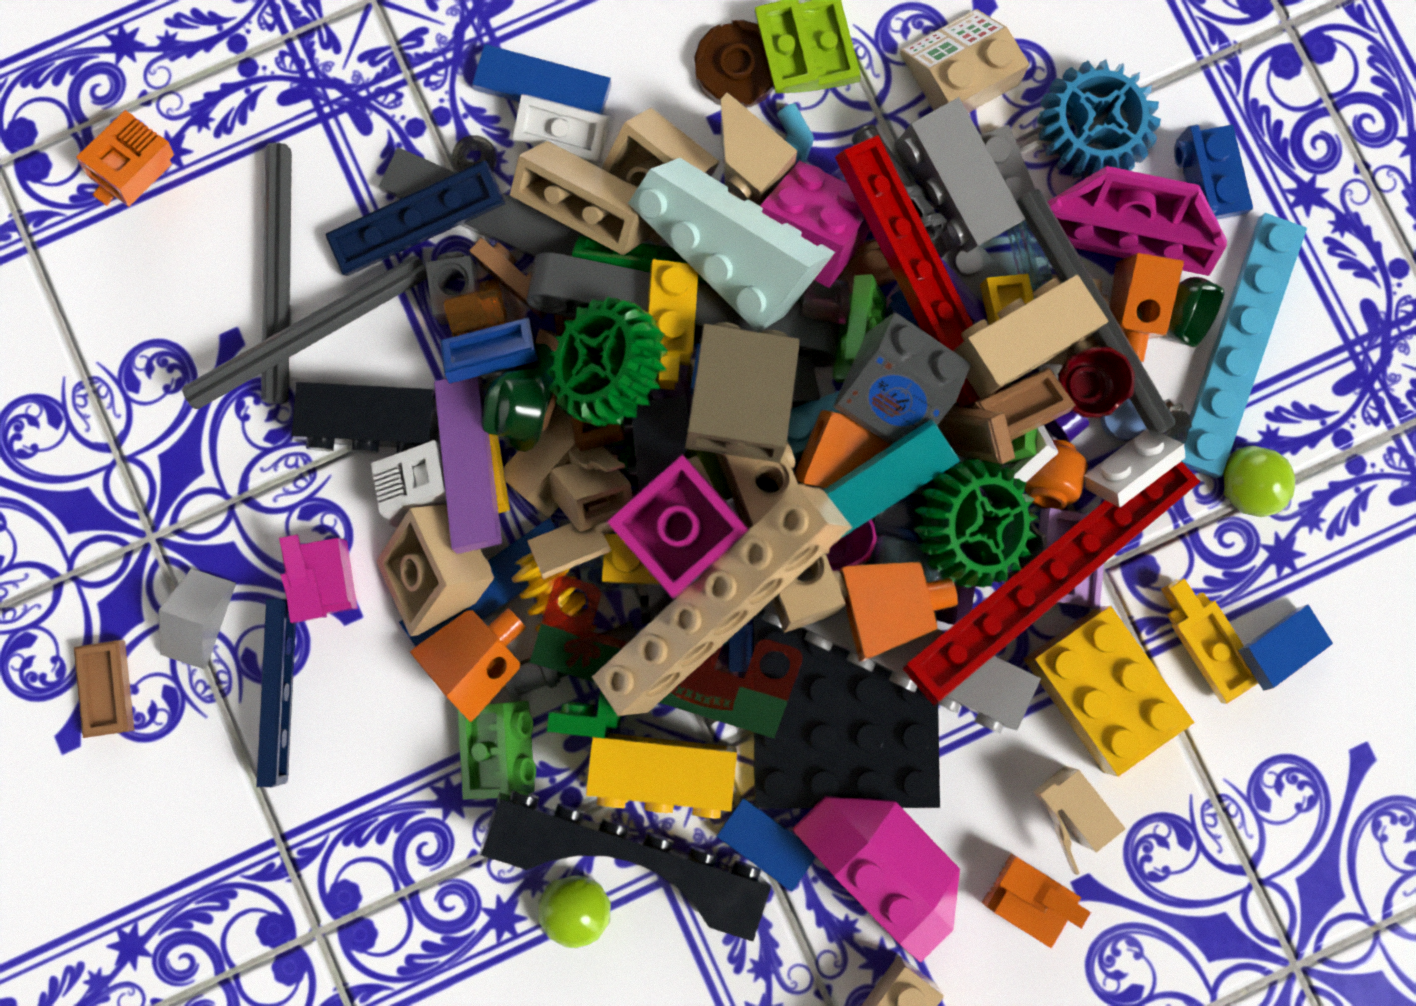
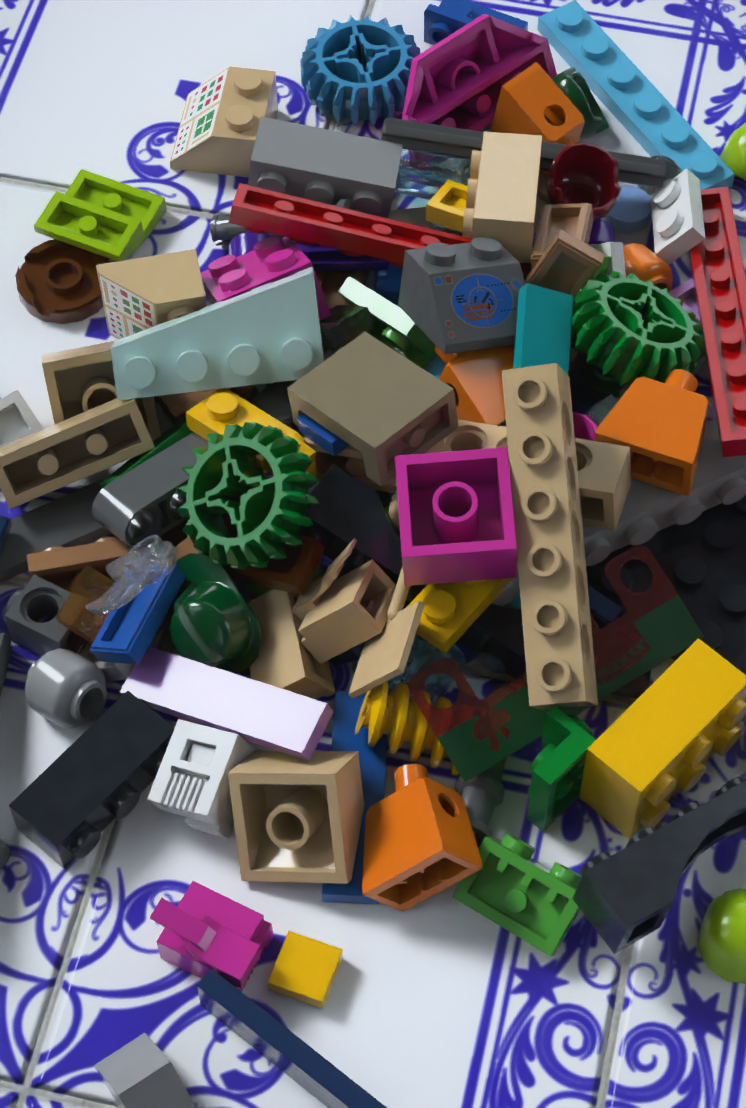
camera: 55 degrees left, 25 degrees down
none -> light grey head [25,648,107,729]
none -> clear plate [85,535,177,614]
none -> yellow tile [267,930,343,1009]

